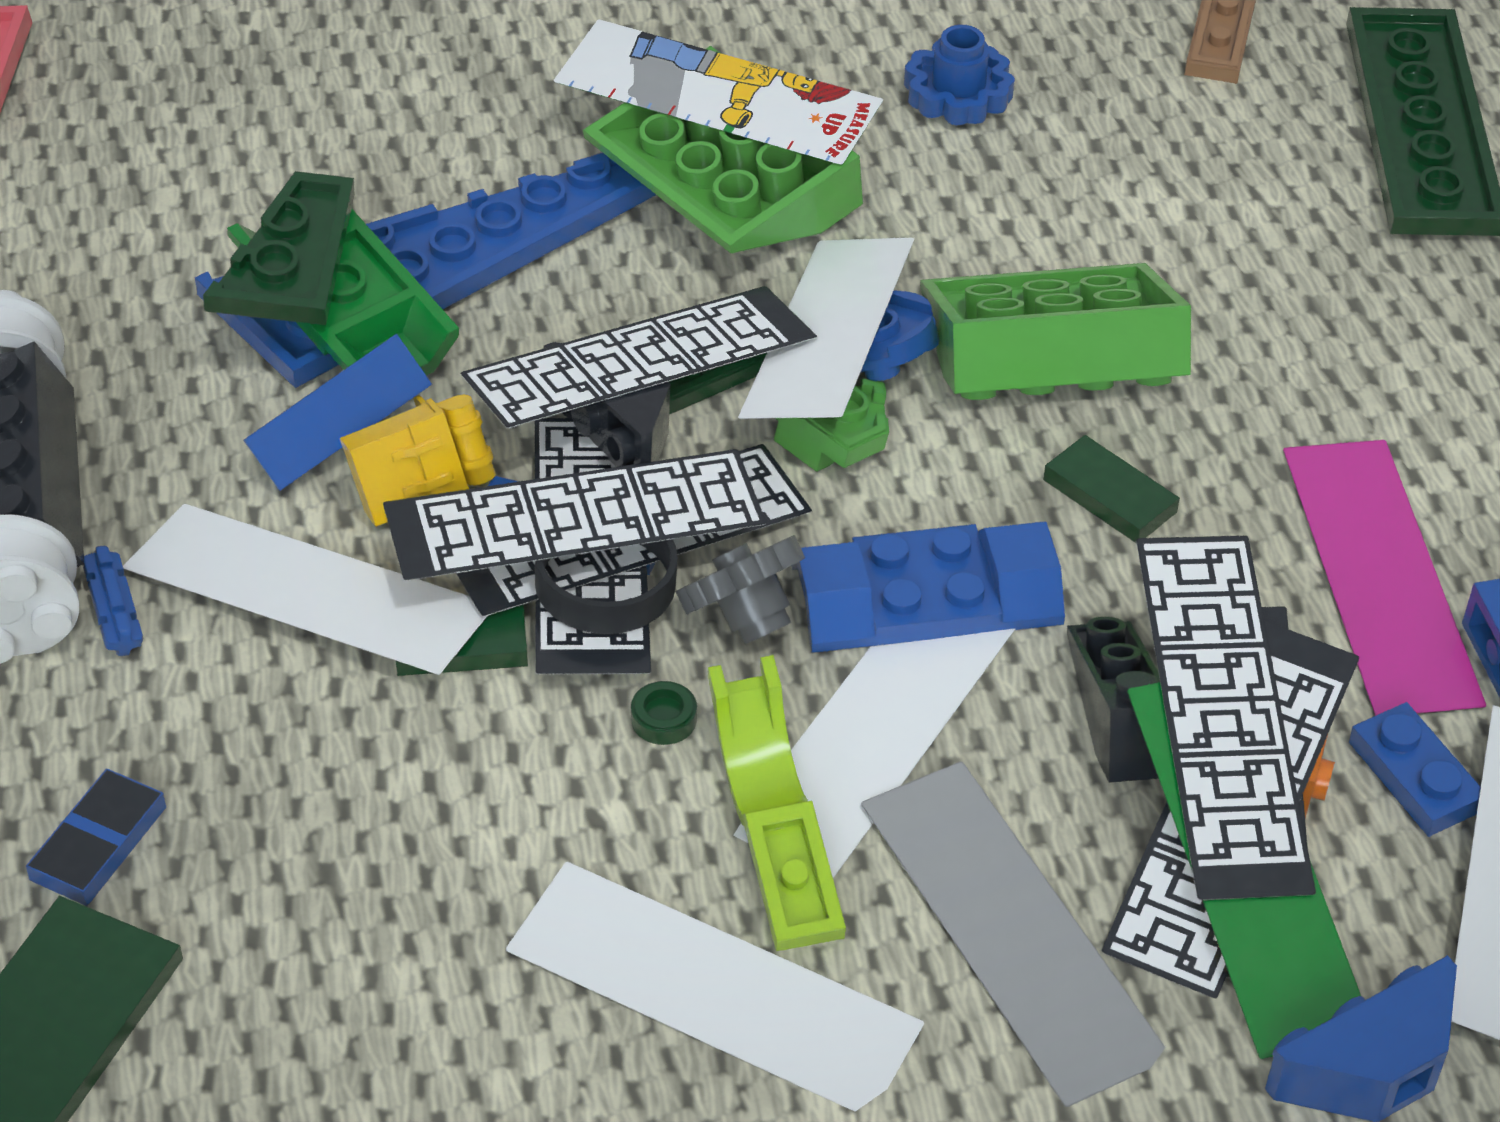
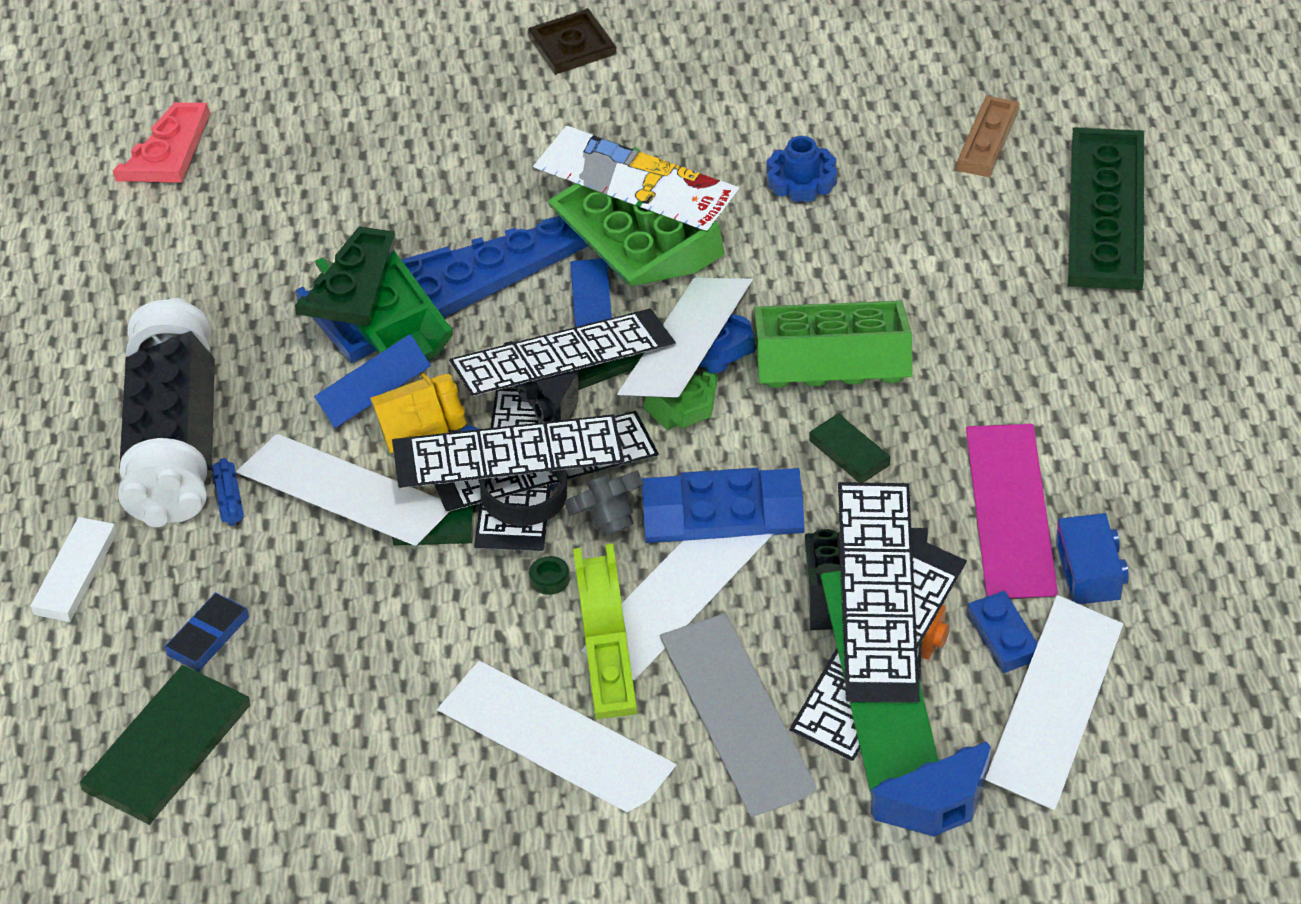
camera: 10 degrees right, 0 degrees up
none -> blue tile [570,259,612,327]

